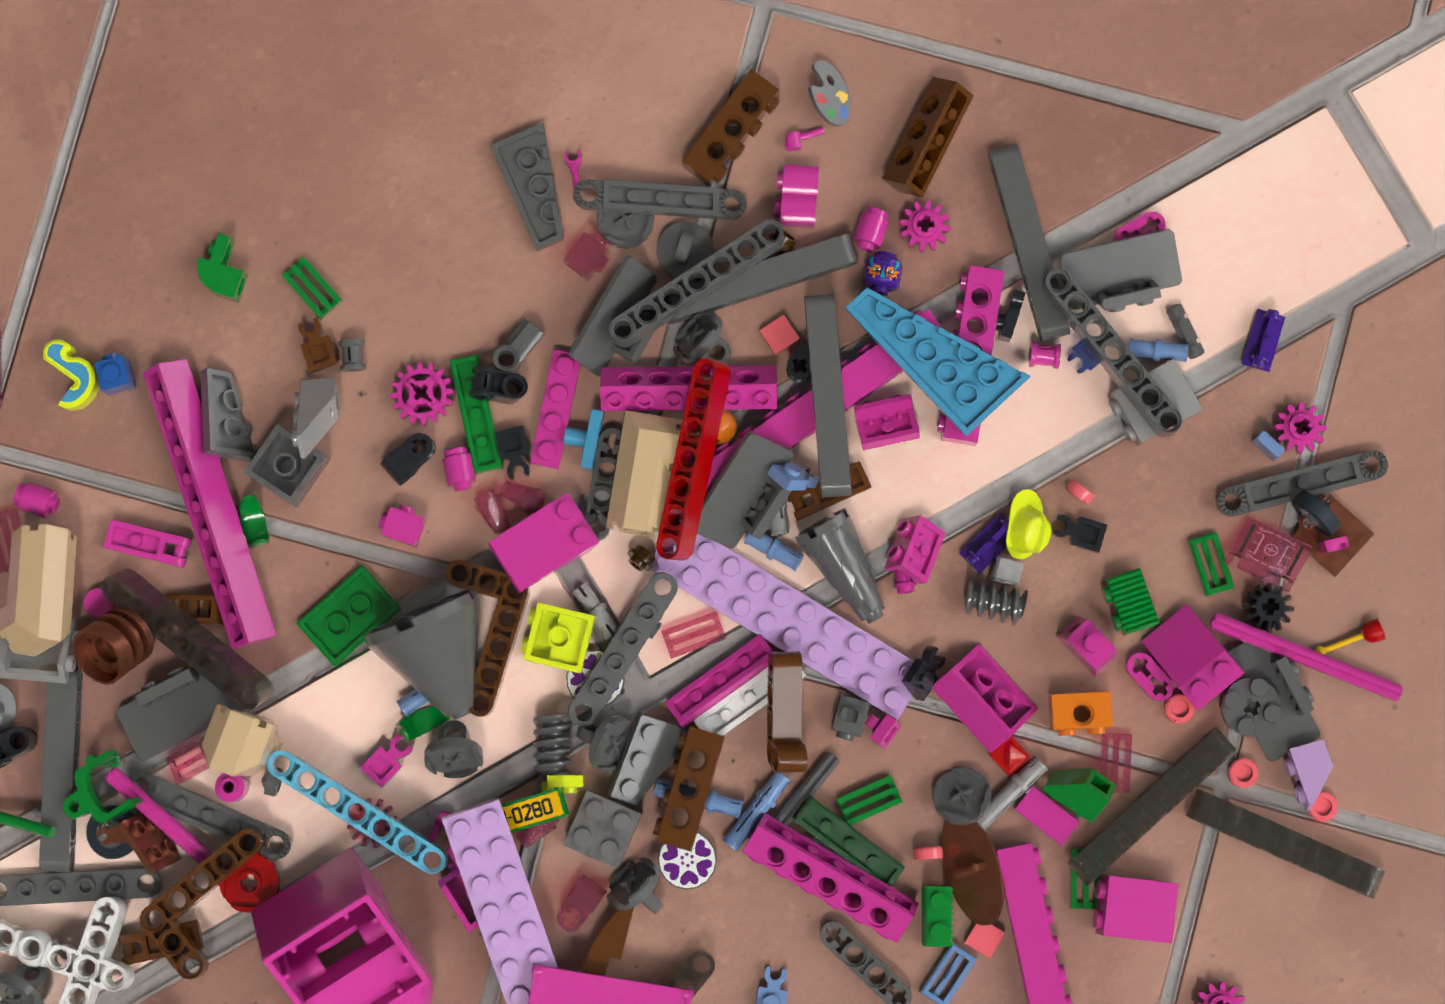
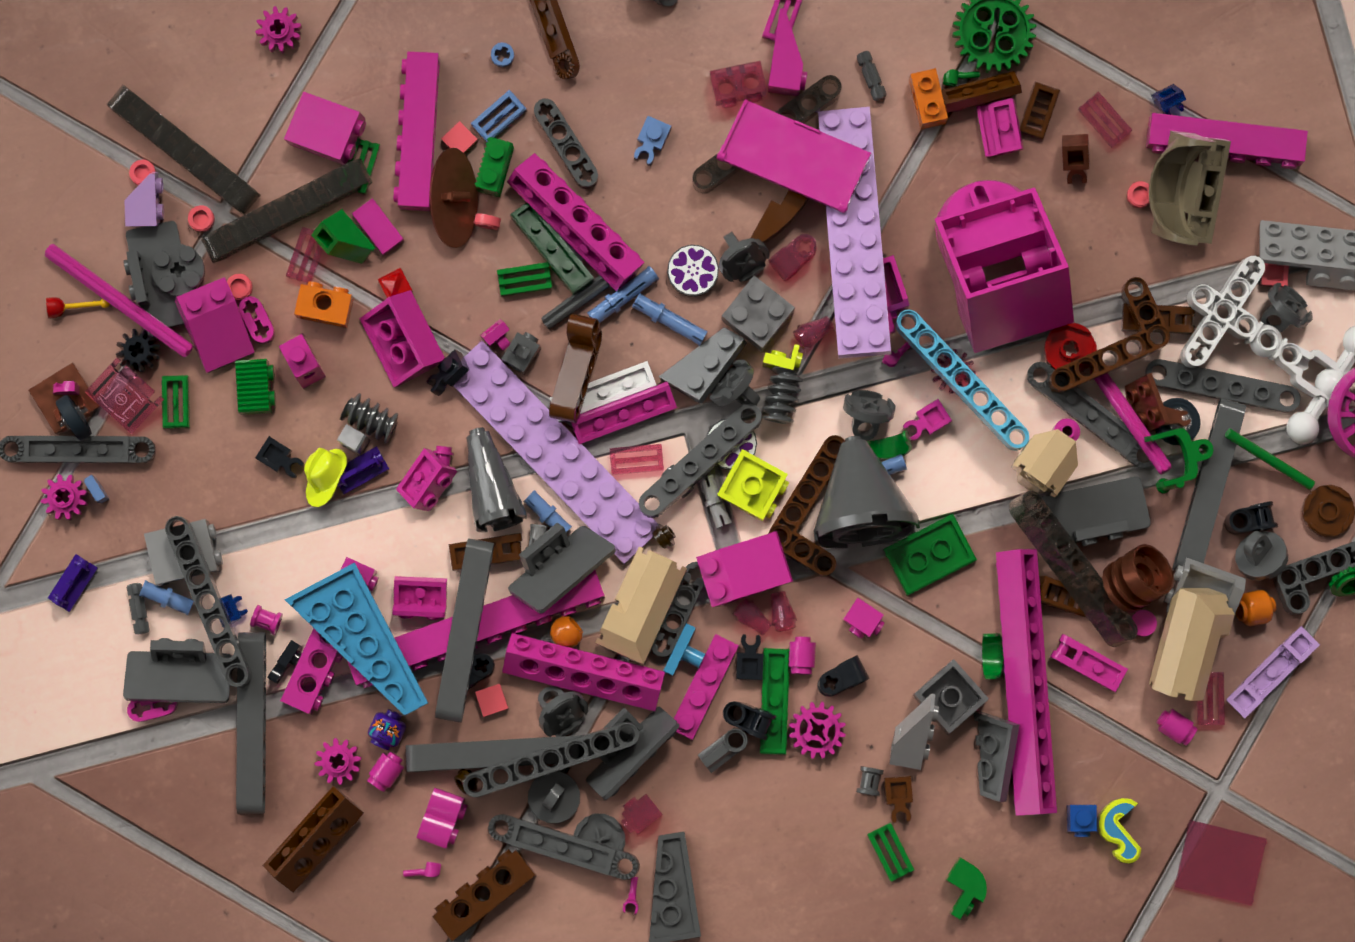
camera: 165 degrees left, 0 degrees up
clear pink tile [166,737,210,785] -> none
dark grey tile [261,767,284,797] -> none
tile [501,787,570,833] -> none
reddish brown brick [653,726,725,852] -> none
red beam [656,358,731,561] -> none
medium blue plate [767,463,820,490] -> none
piece [808,60,851,127] -> none
dark grey tile [932,767,992,825] -> none
light grey pin [977,756,1048,831] -> none
coral tile [1065,479,1095,504] -> none

